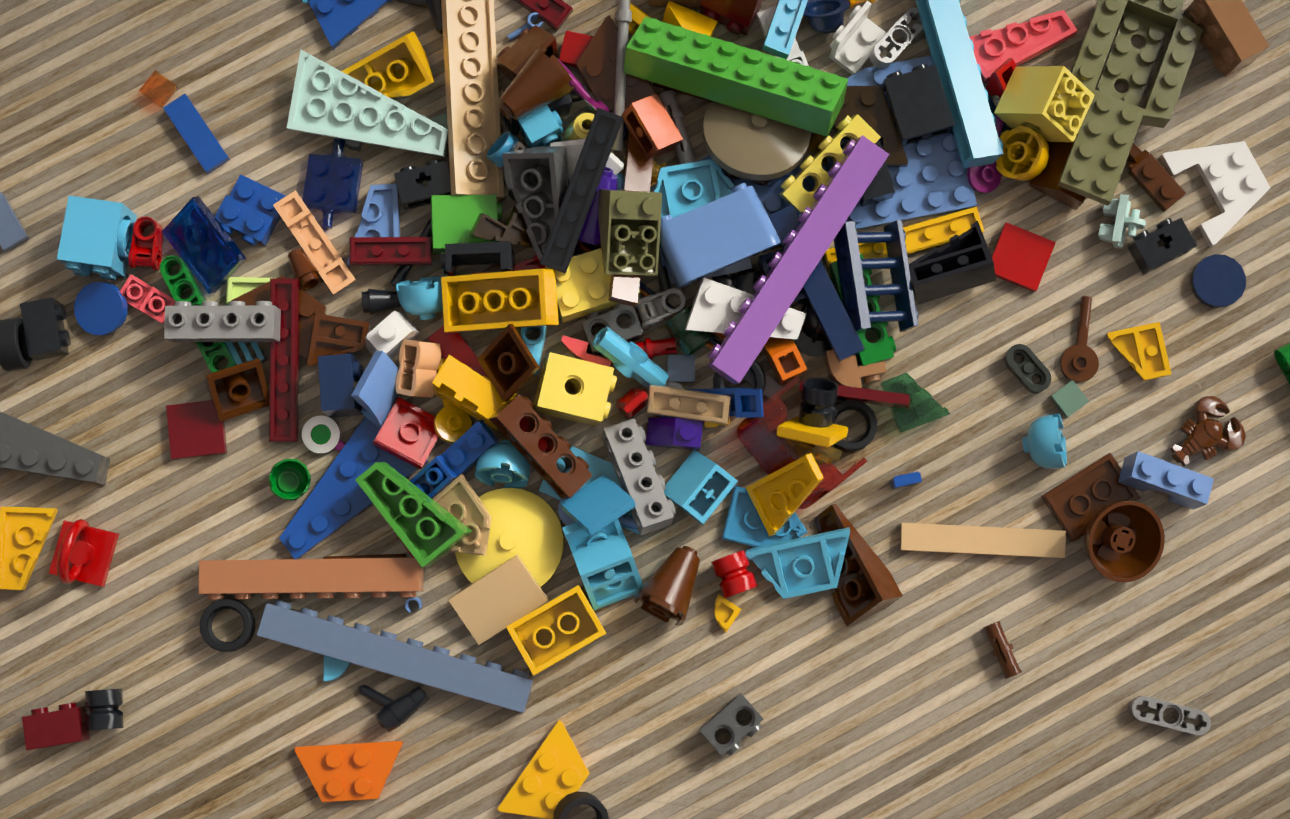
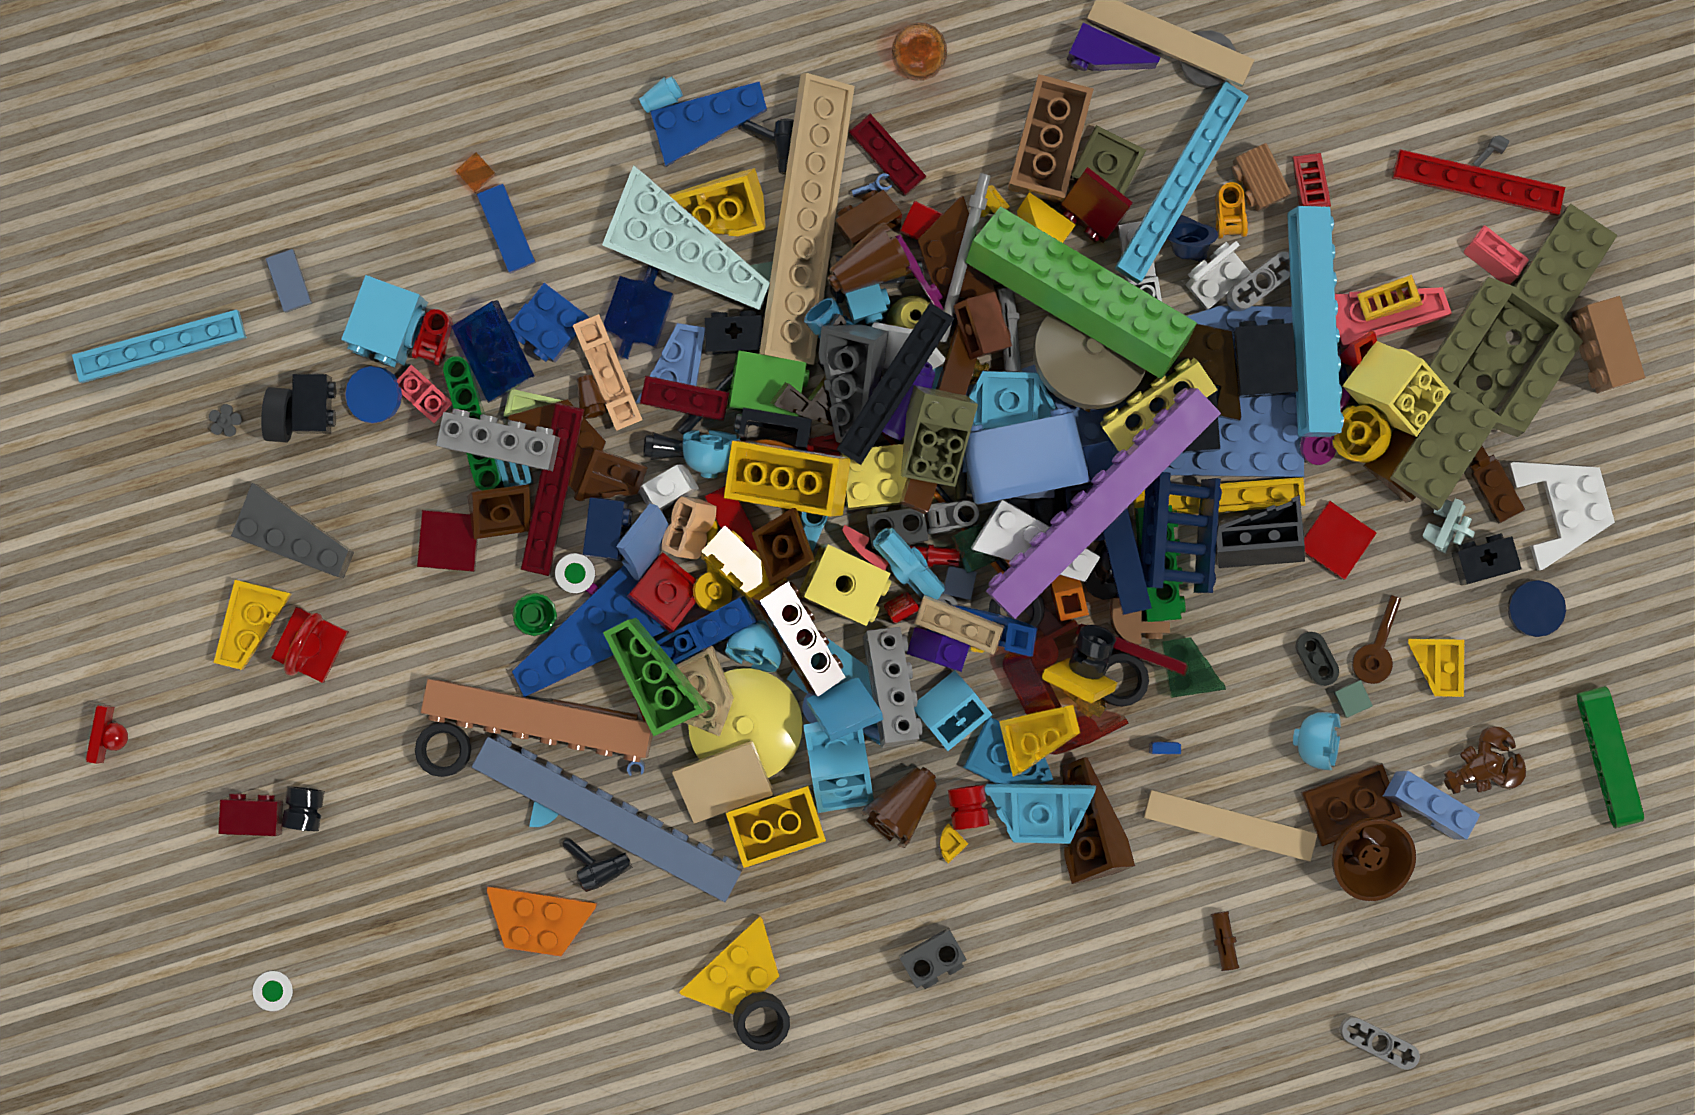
camera: 10 degrees right, 5 degrees up
none -> yellow slope [1357,274,1423,322]

